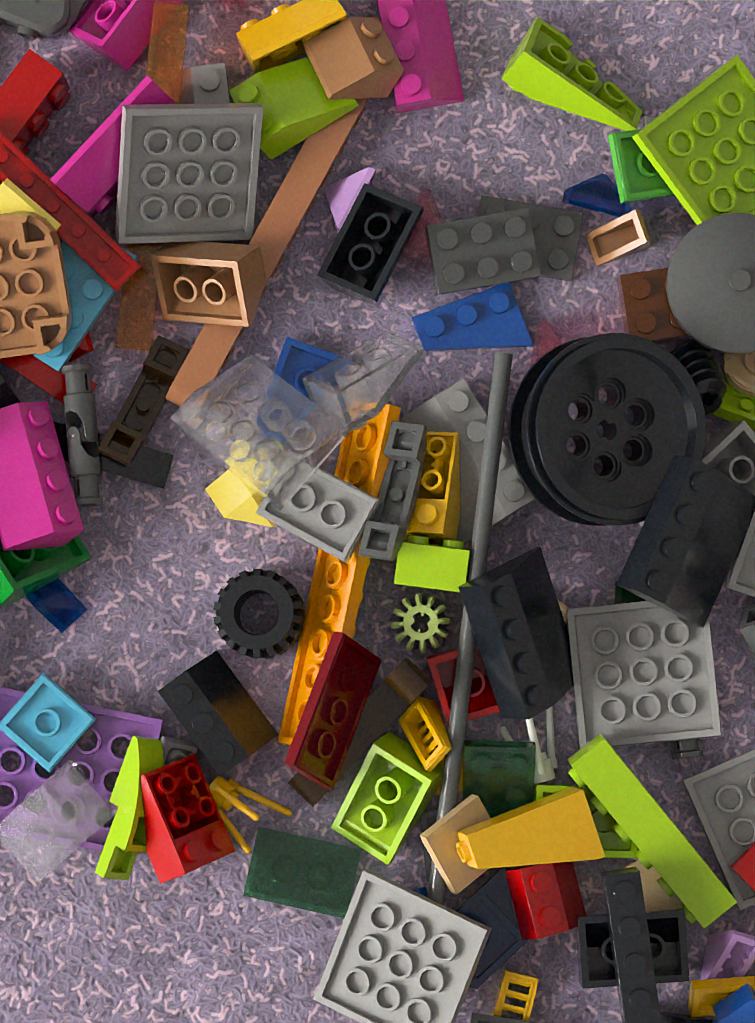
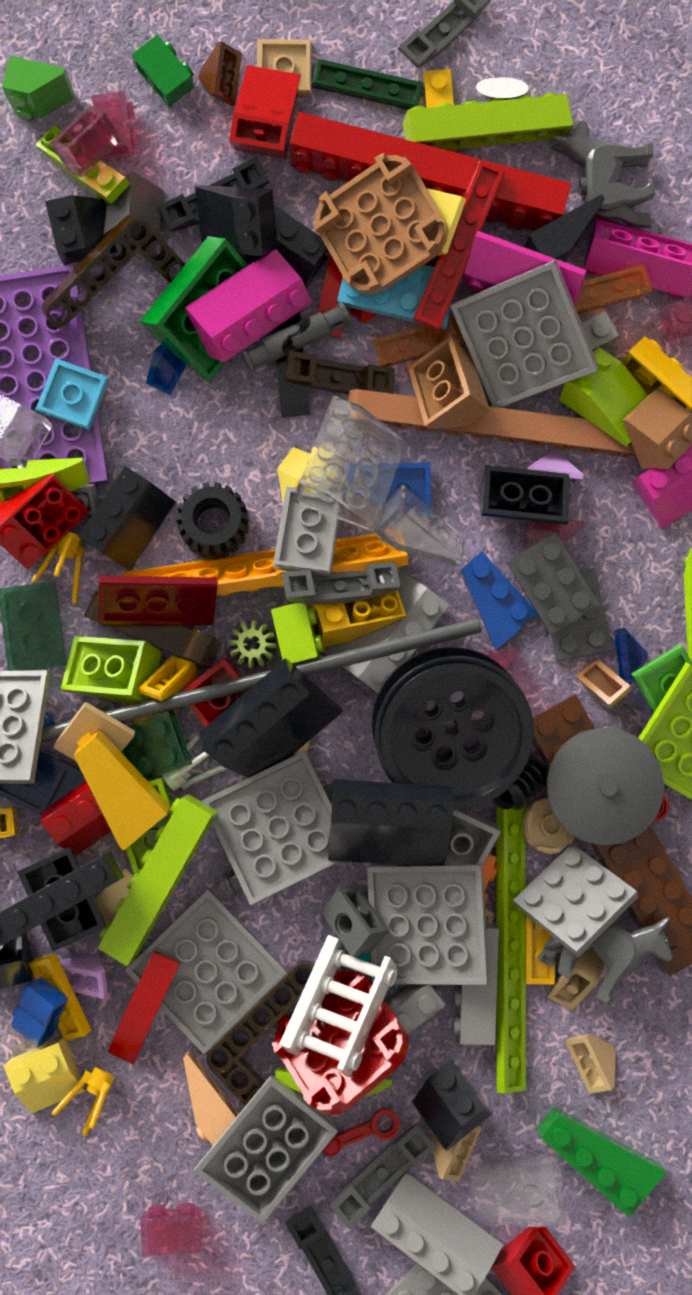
camera: 60 degrees right, 0 degrees up
none -> black slope [524,194,605,263]

